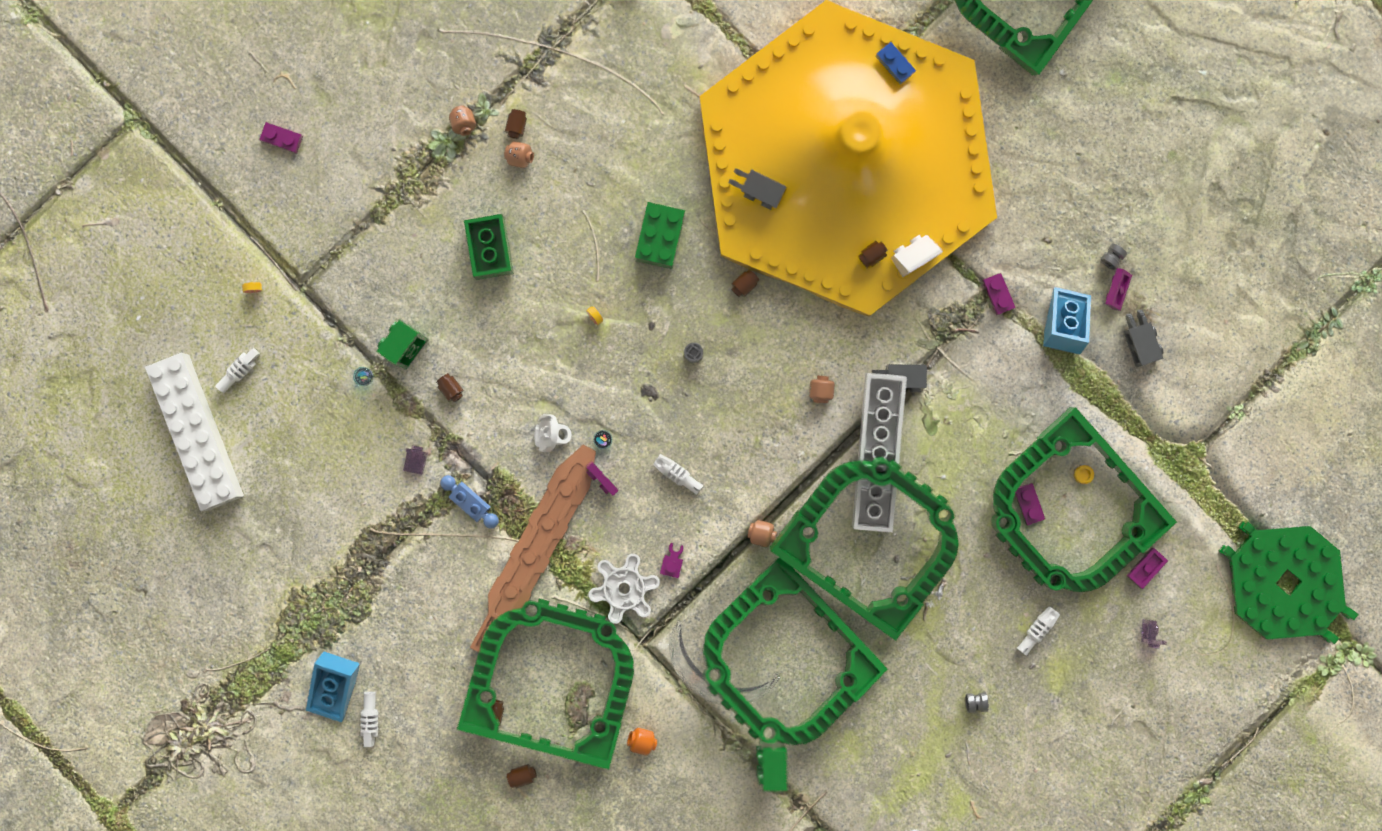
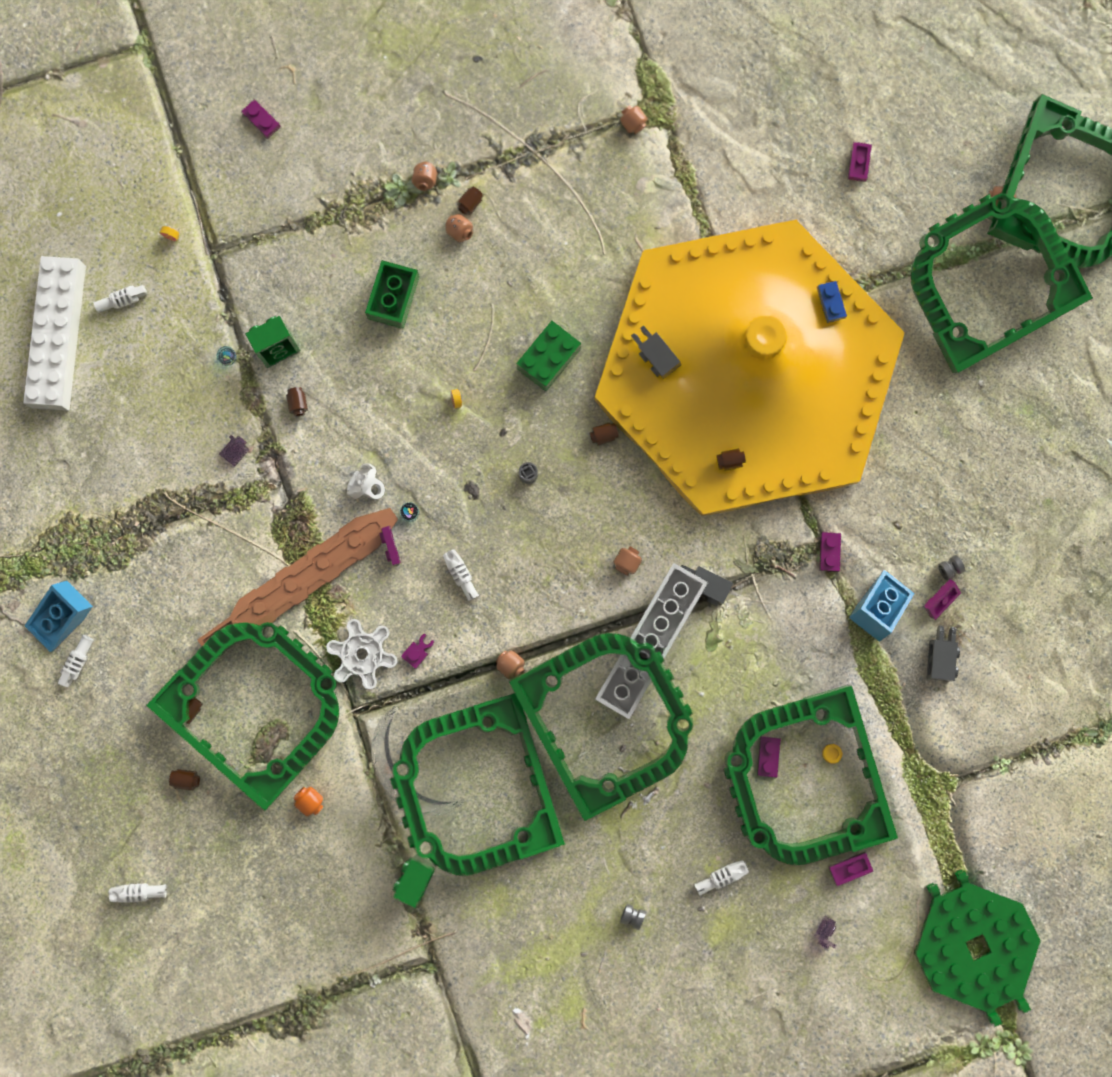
camera: 30 degrees right, 5 degrees down
medium blue plate [440,475,499,529] -> none
white slope [891,235,943,277] -> none

